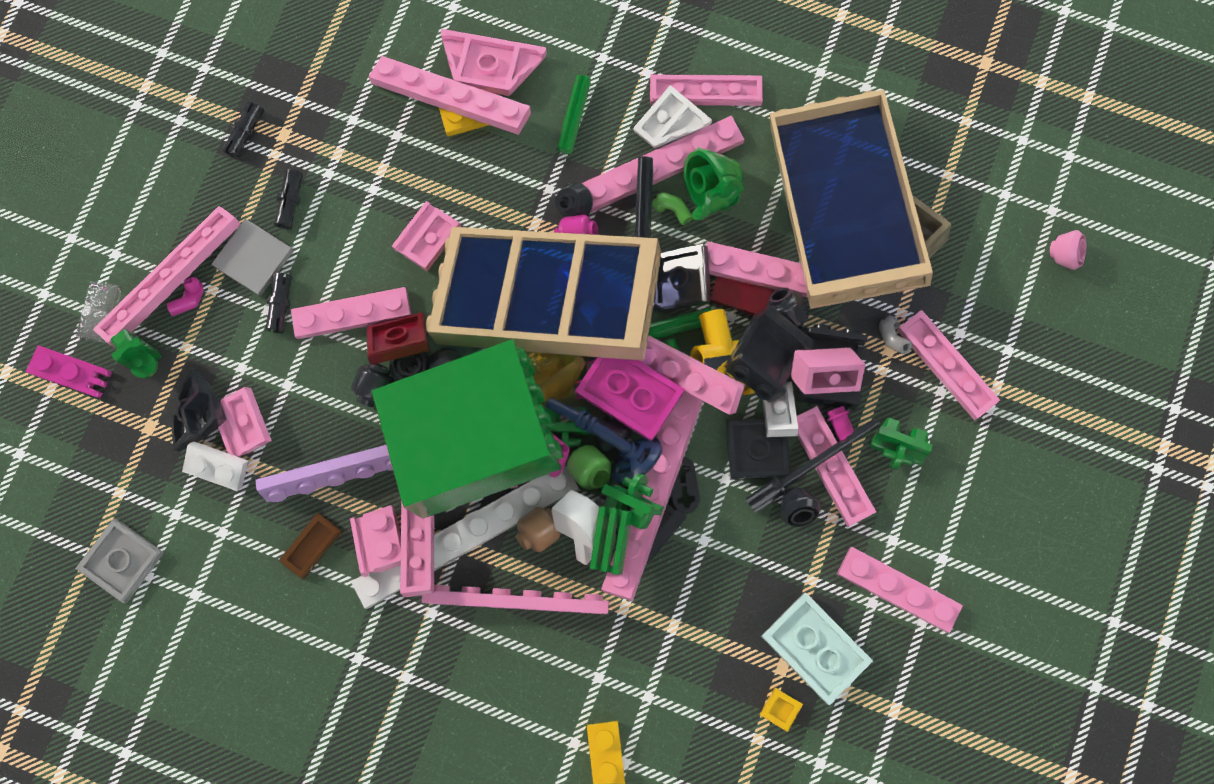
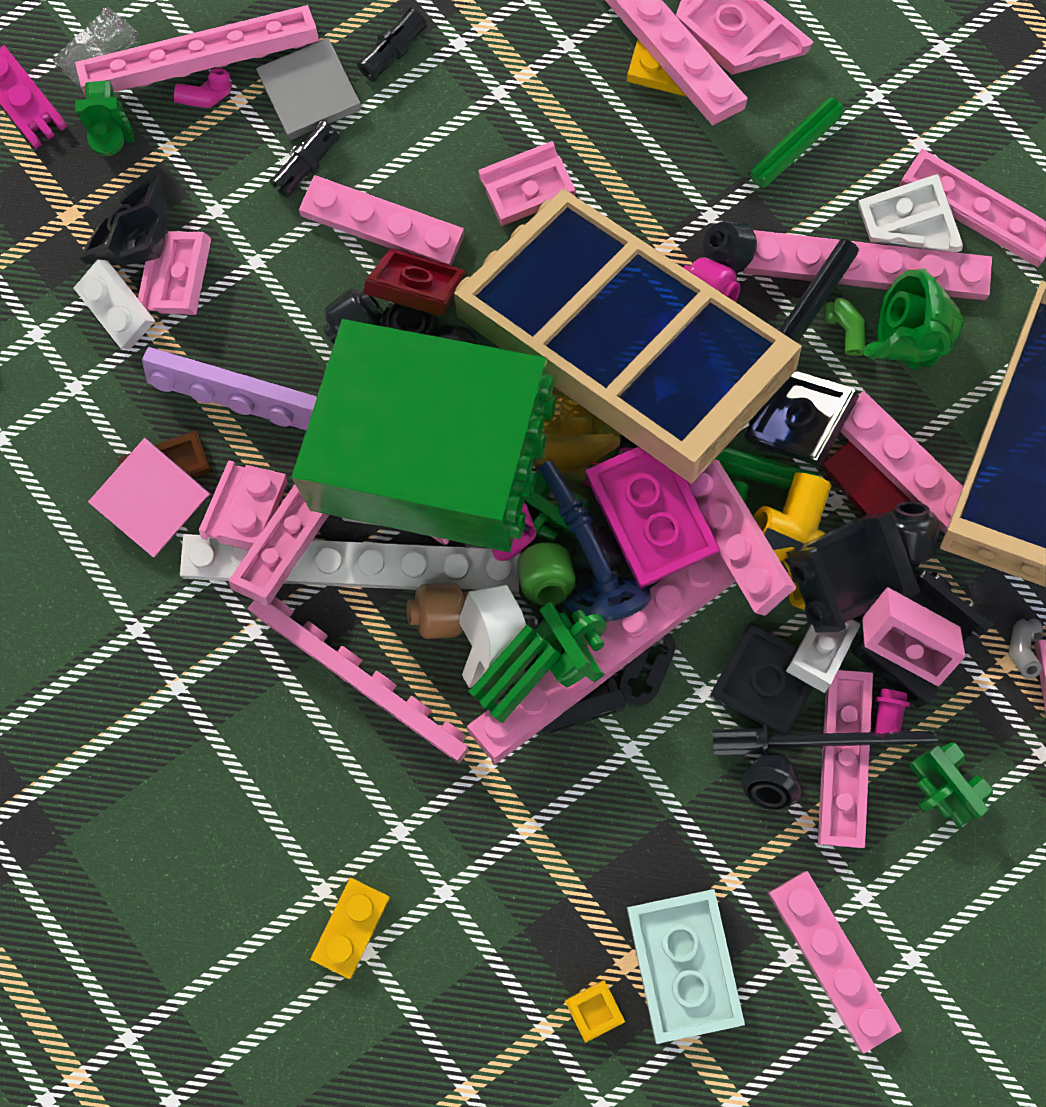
camera: 30 degrees right, 0 degrees up
none -> bright pink tile [88,438,210,558]

